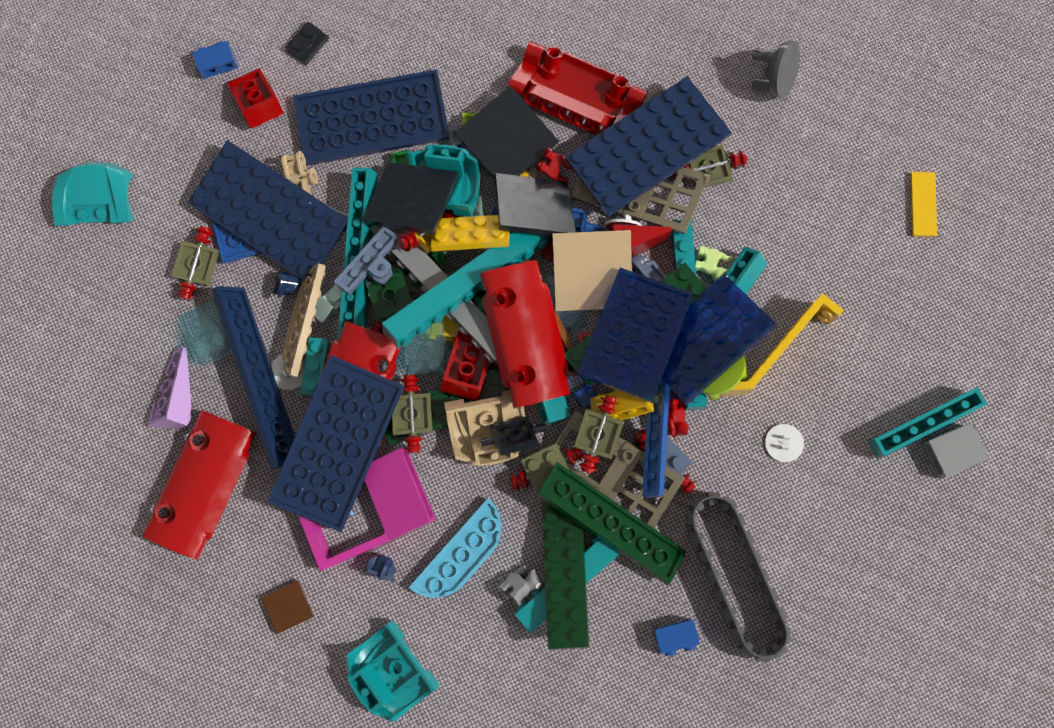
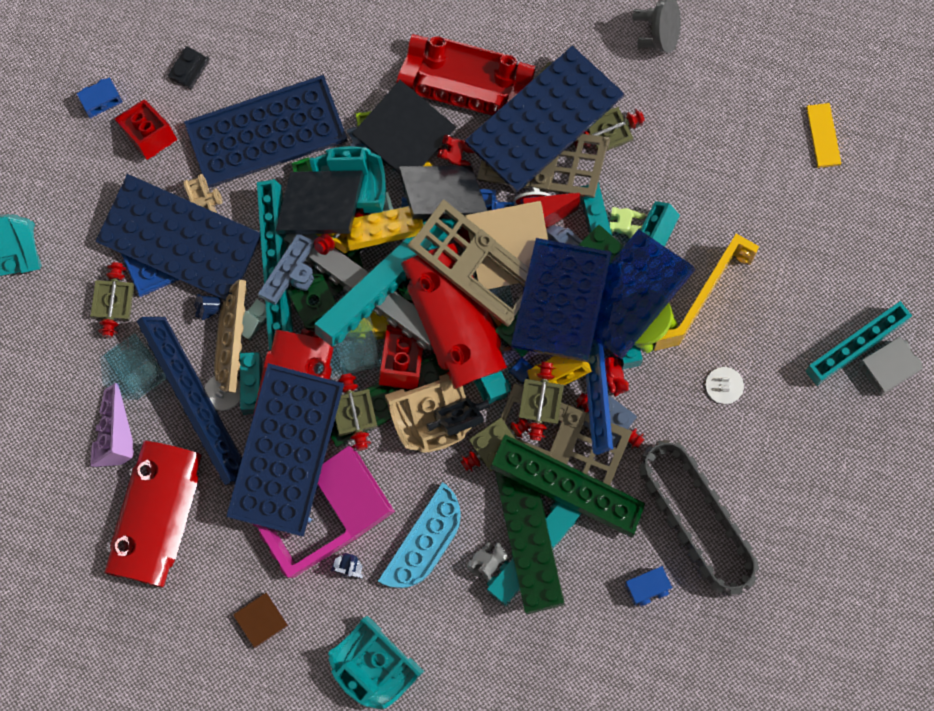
camera: 10 degrees left, 5 degrees down
none -> dark tan door [407,199,540,327]

